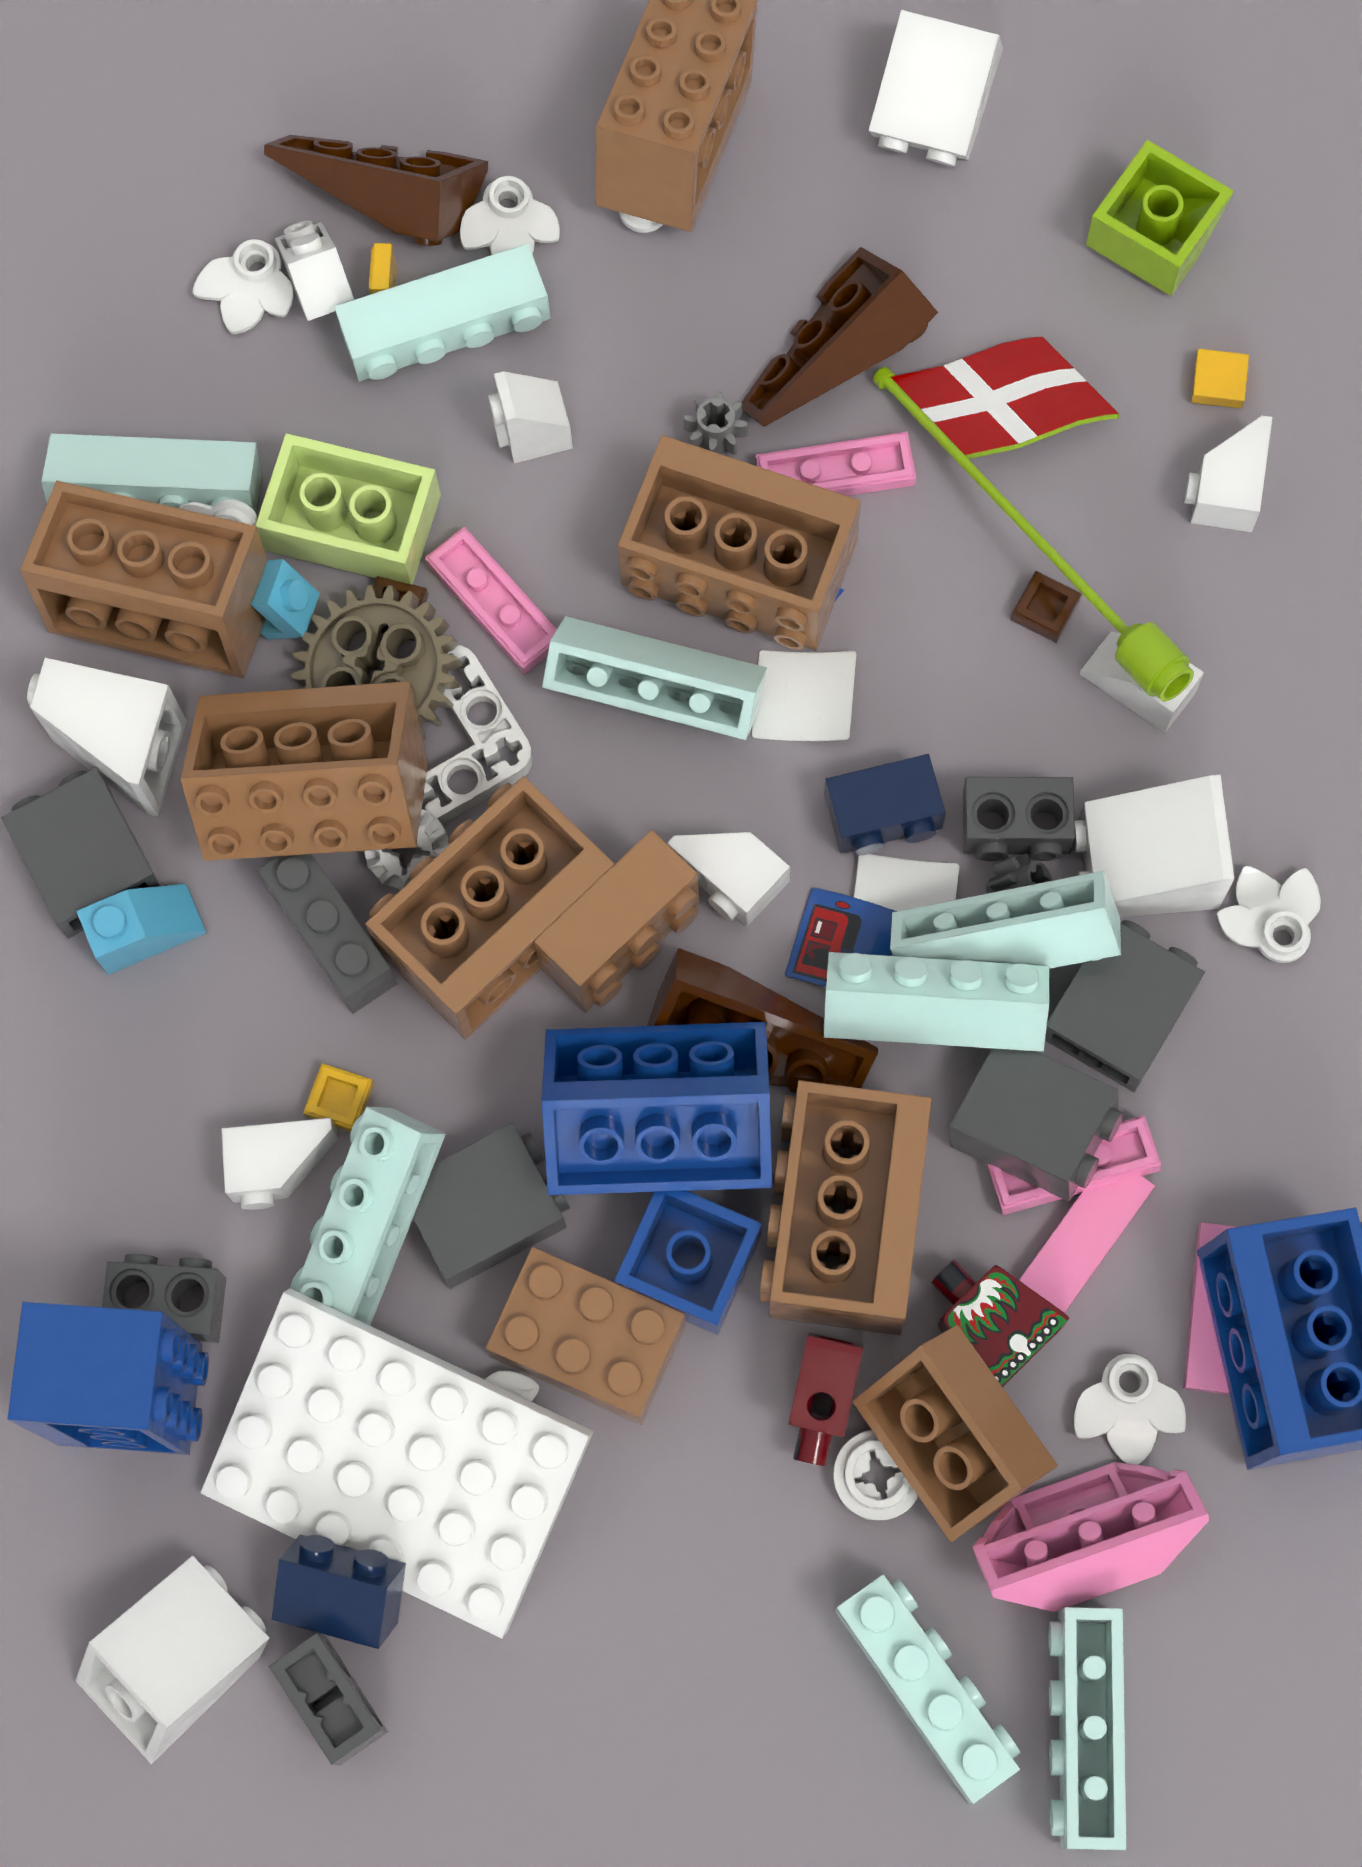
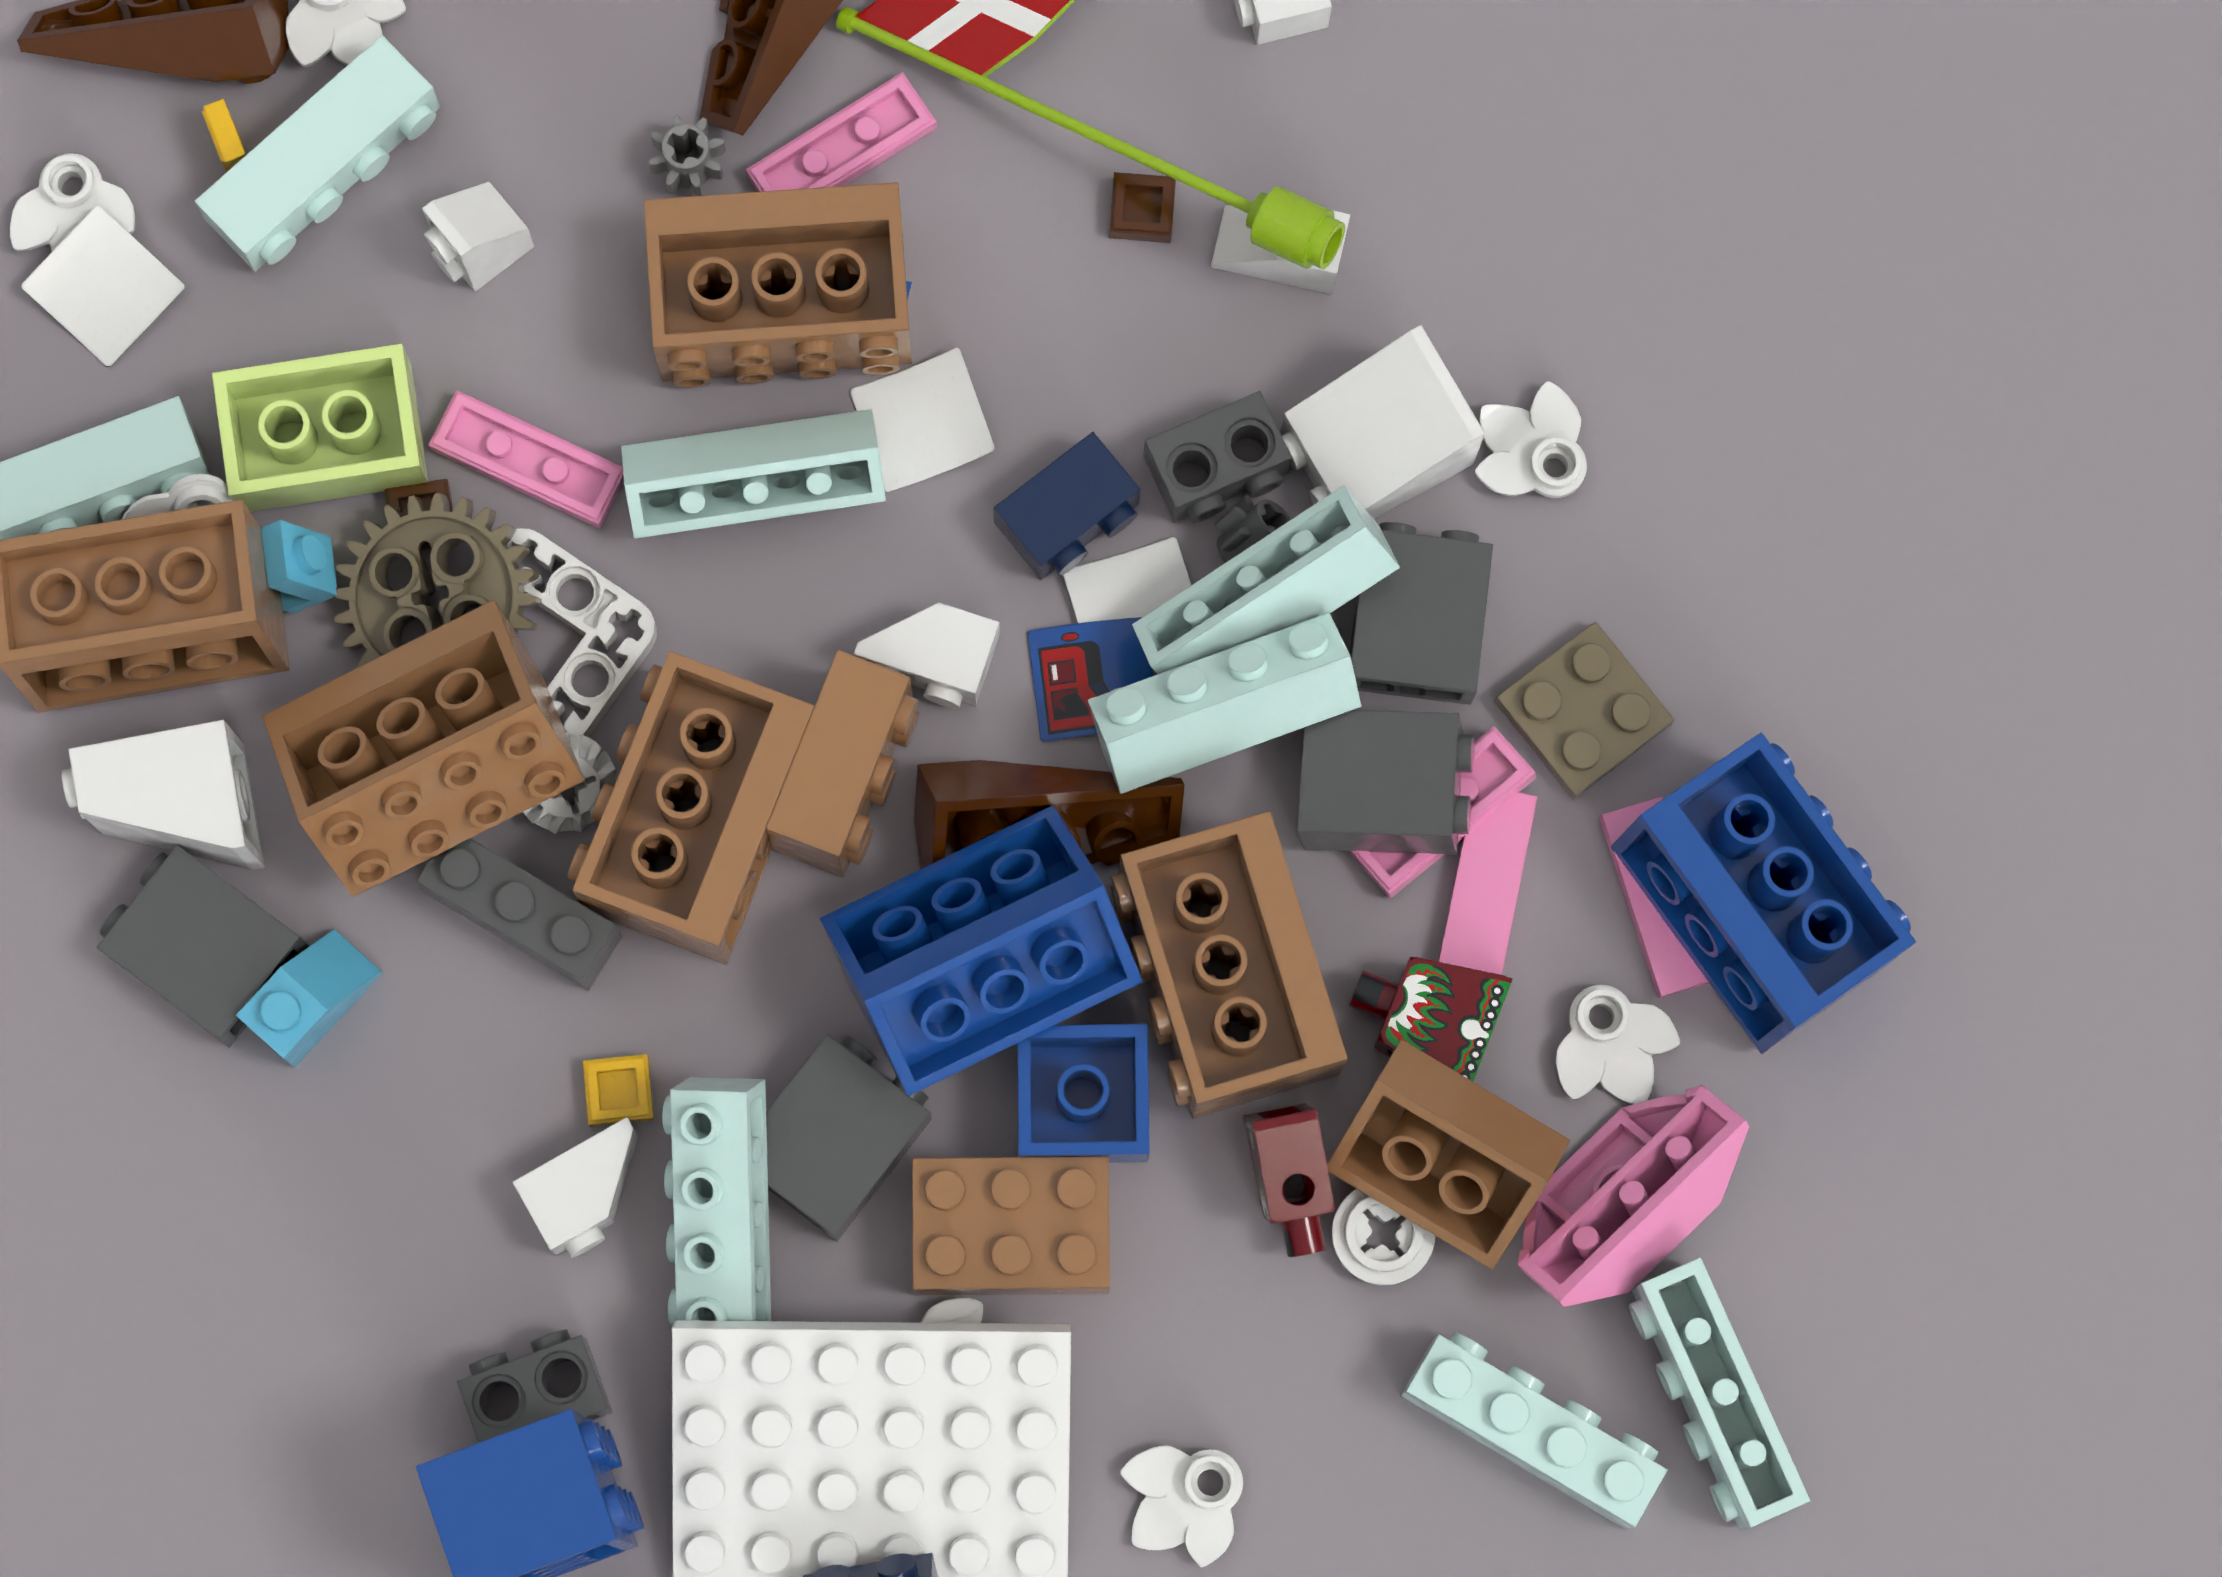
camera: 35 degrees left, 5 degrees up
white slope [274,221,354,321] -> none
none -> white sticker [22,206,185,367]
none -> white plate [1121,1445,1243,1568]
none -> dark tan plate [1494,621,1675,800]

